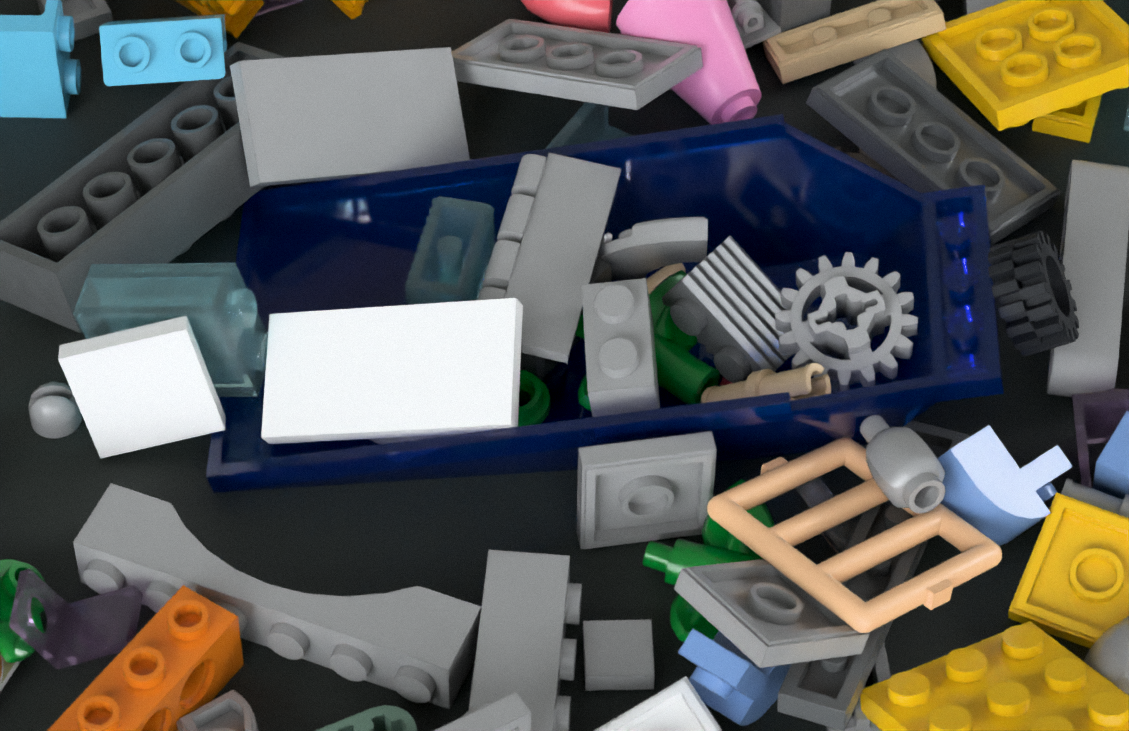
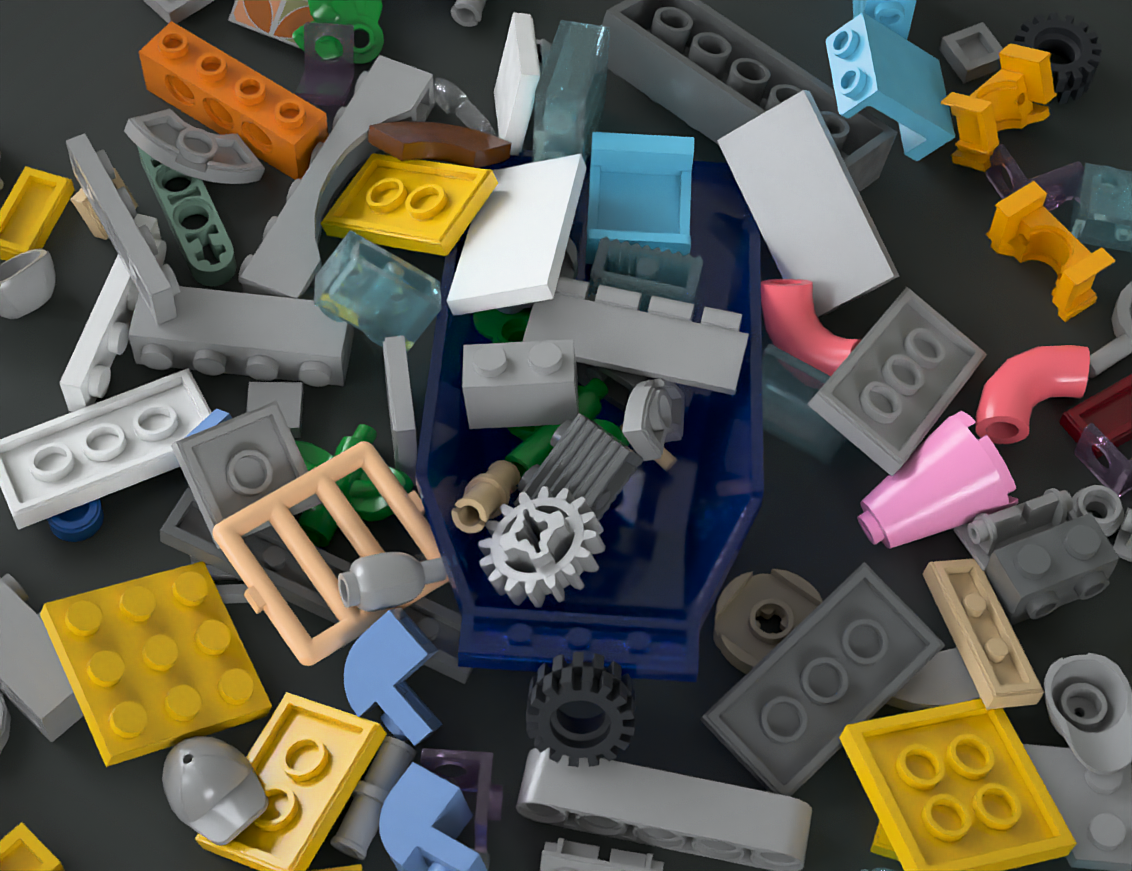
camera: 90 degrees right, 10 degrees up
none -> clear light blue brick [314,230,442,353]
none -> yellow tile [320,153,498,256]
none -> reddish brown tile [368,121,512,168]
none -> clear piece [433,78,496,136]
none -> medium azure panel [585,132,694,272]
none -> coral cylinder [760,279,861,385]

